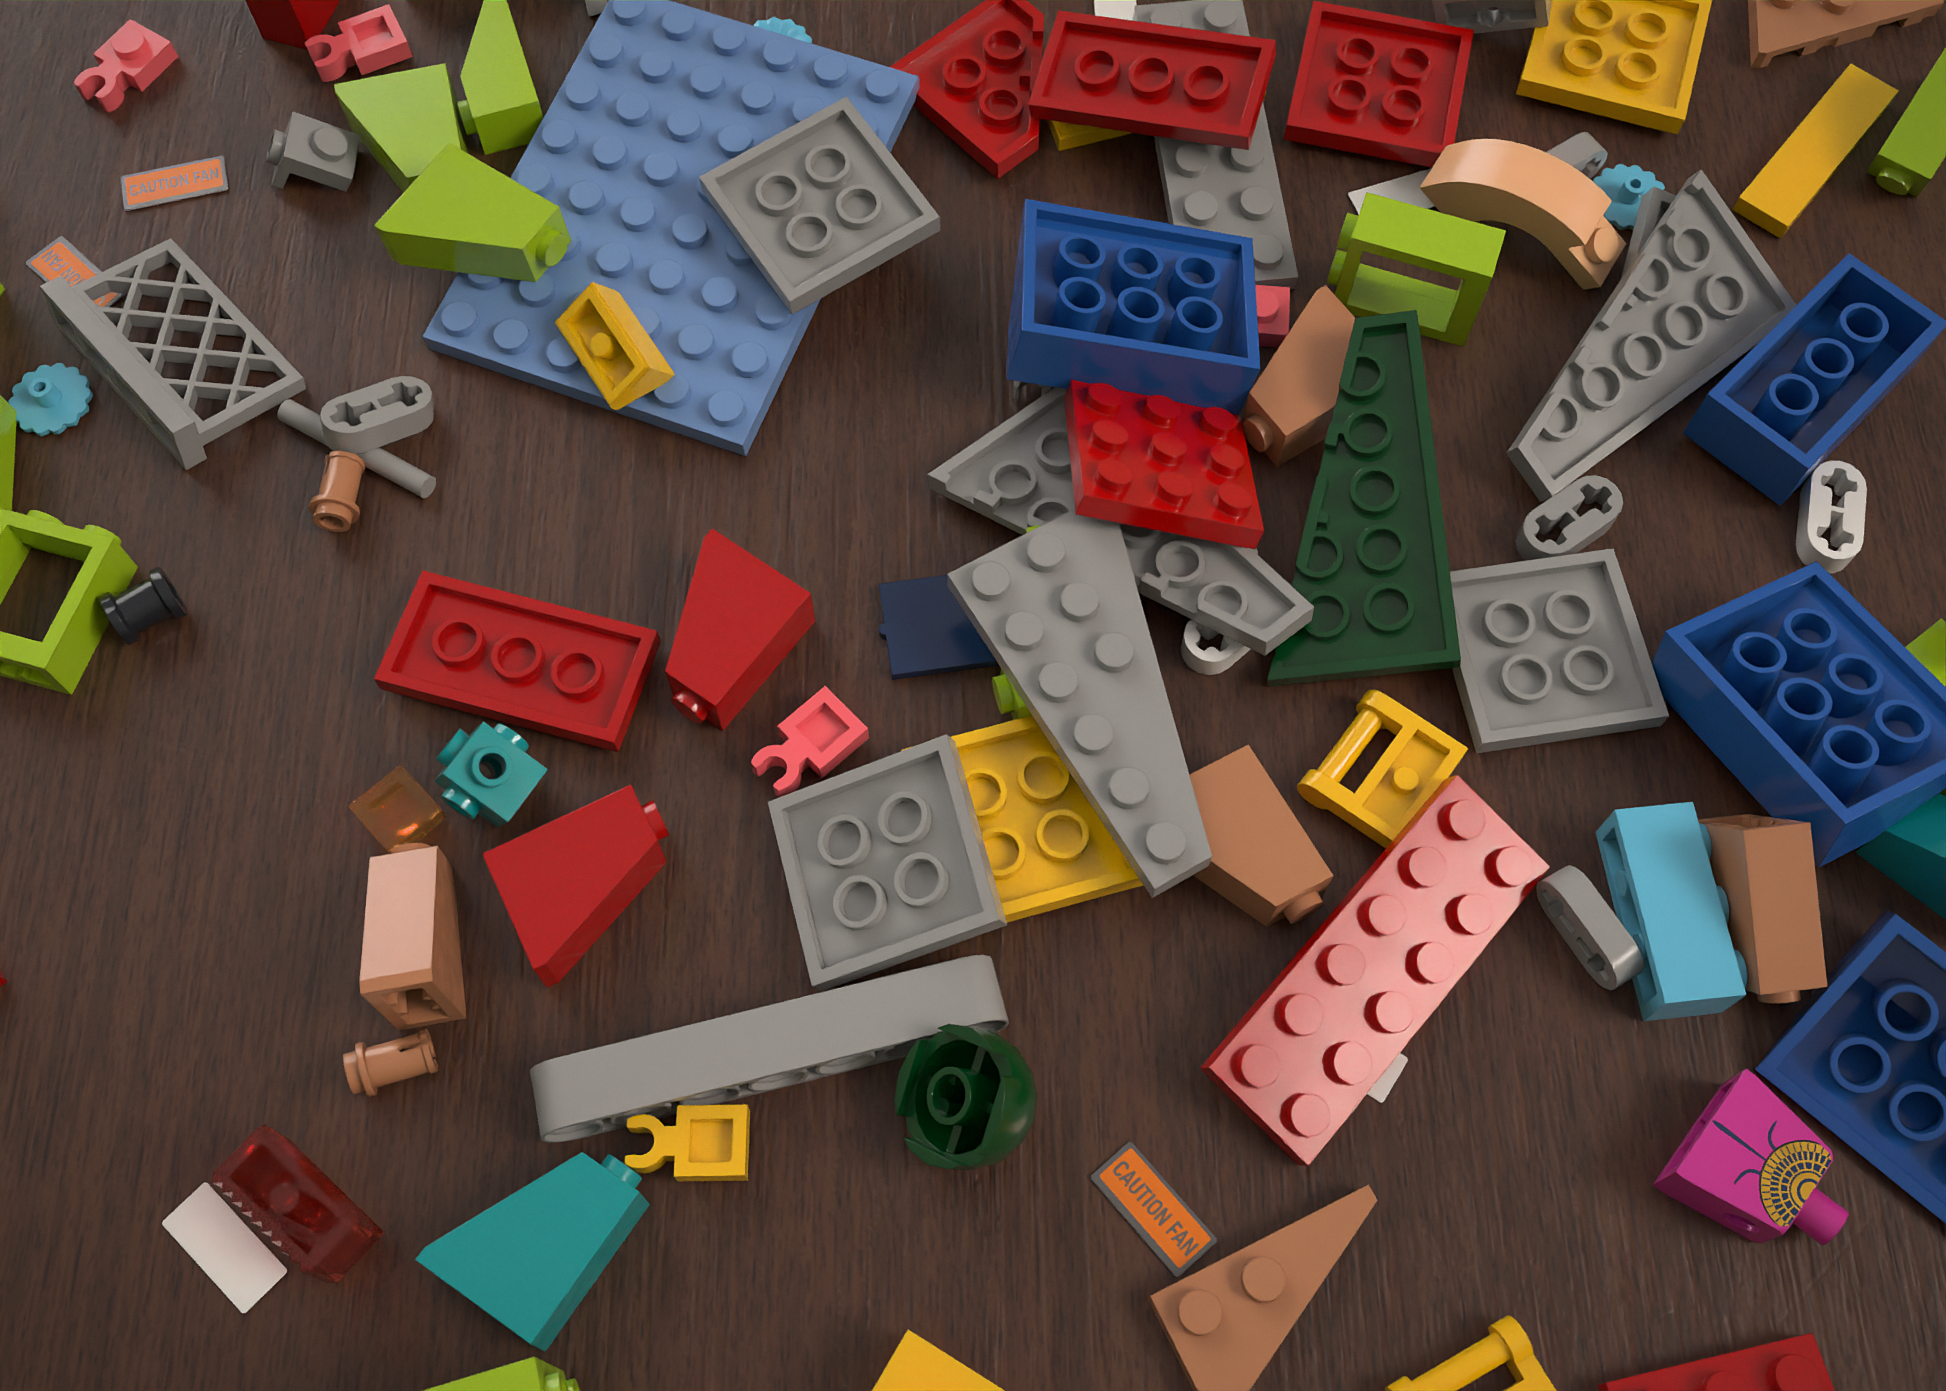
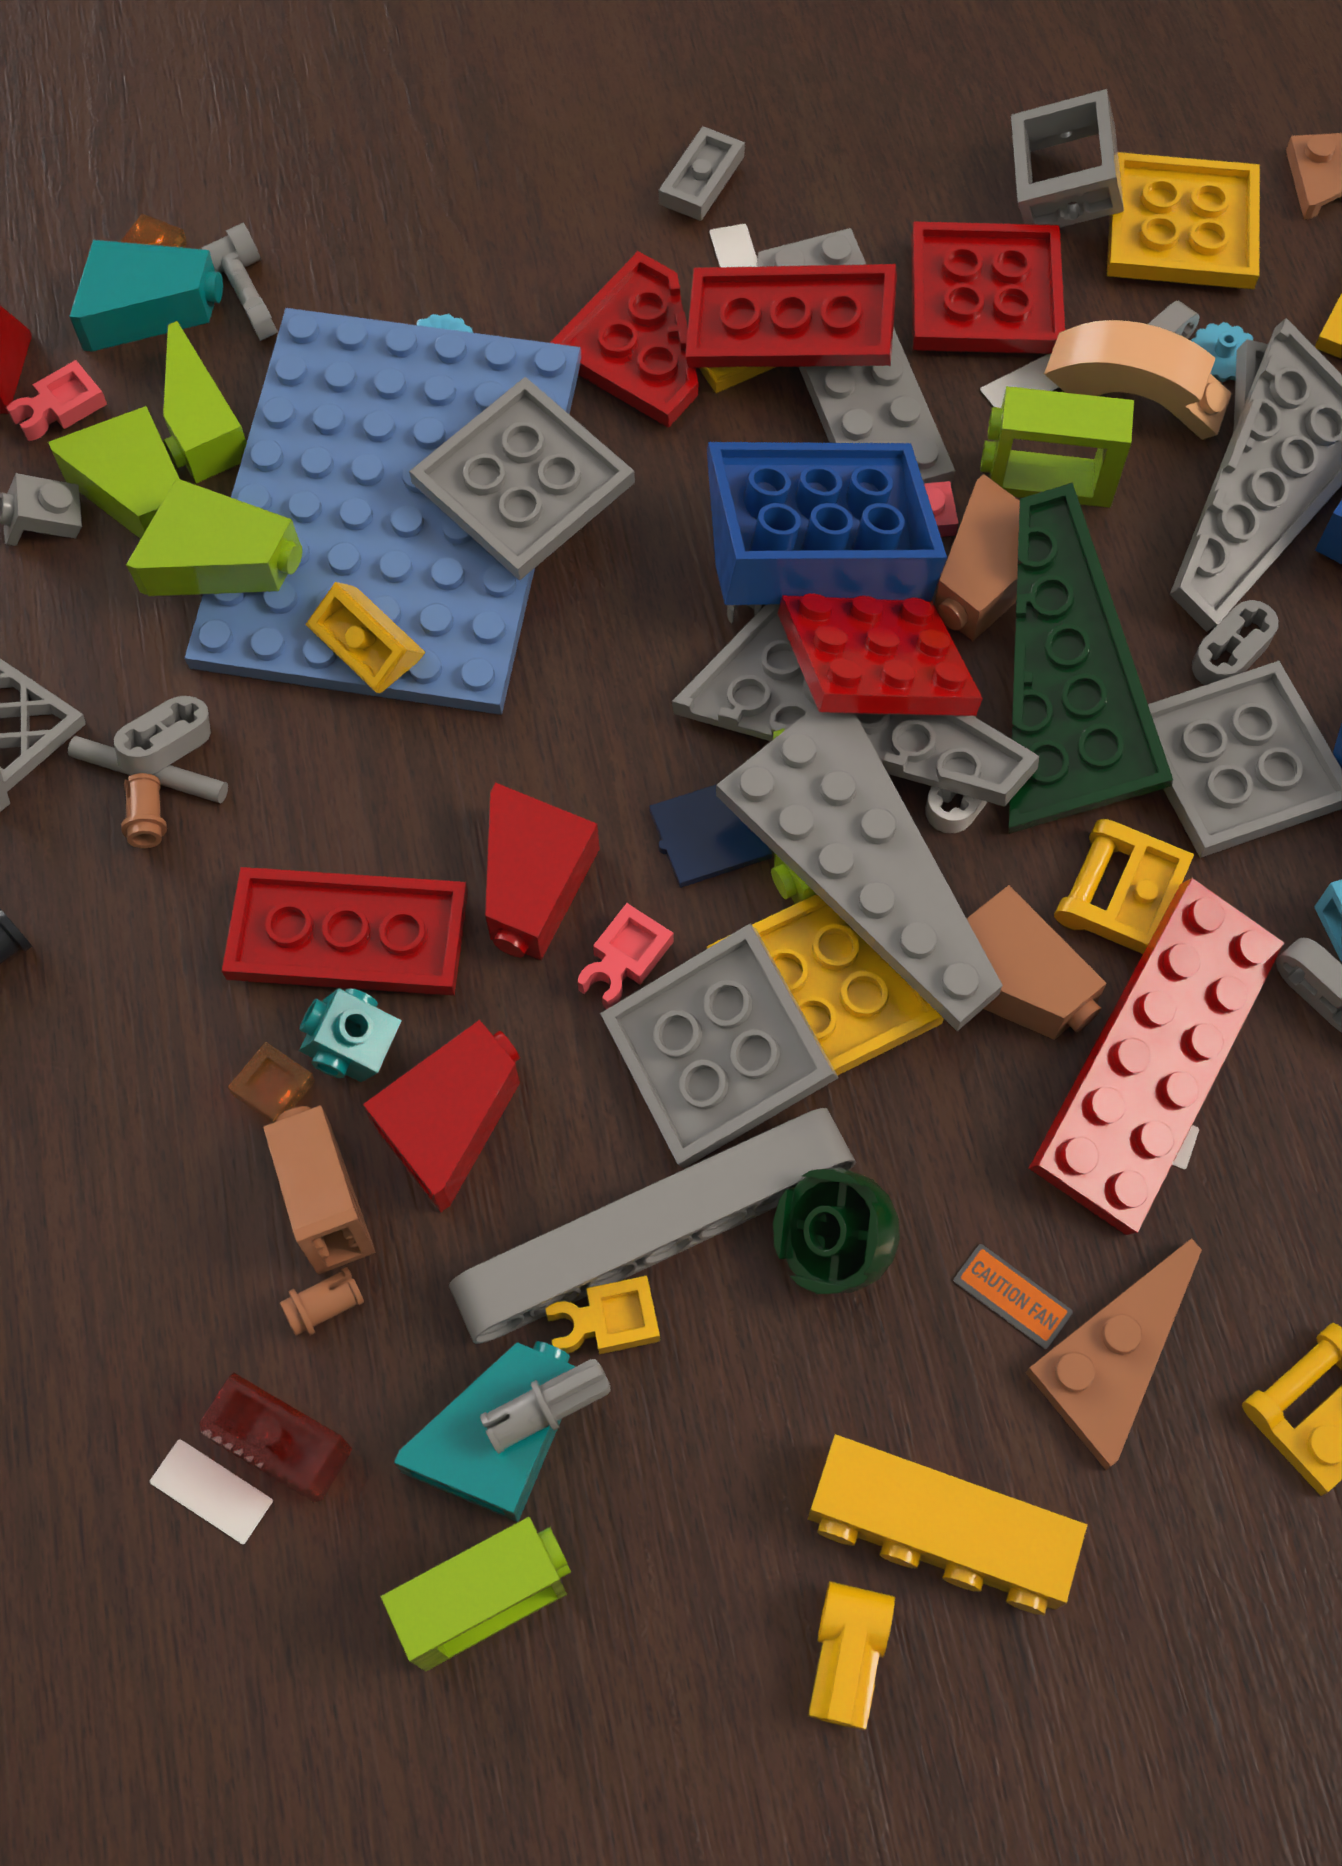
camera: 10 degrees left, 0 degrees up
none -> light grey axle [480,1359,611,1454]

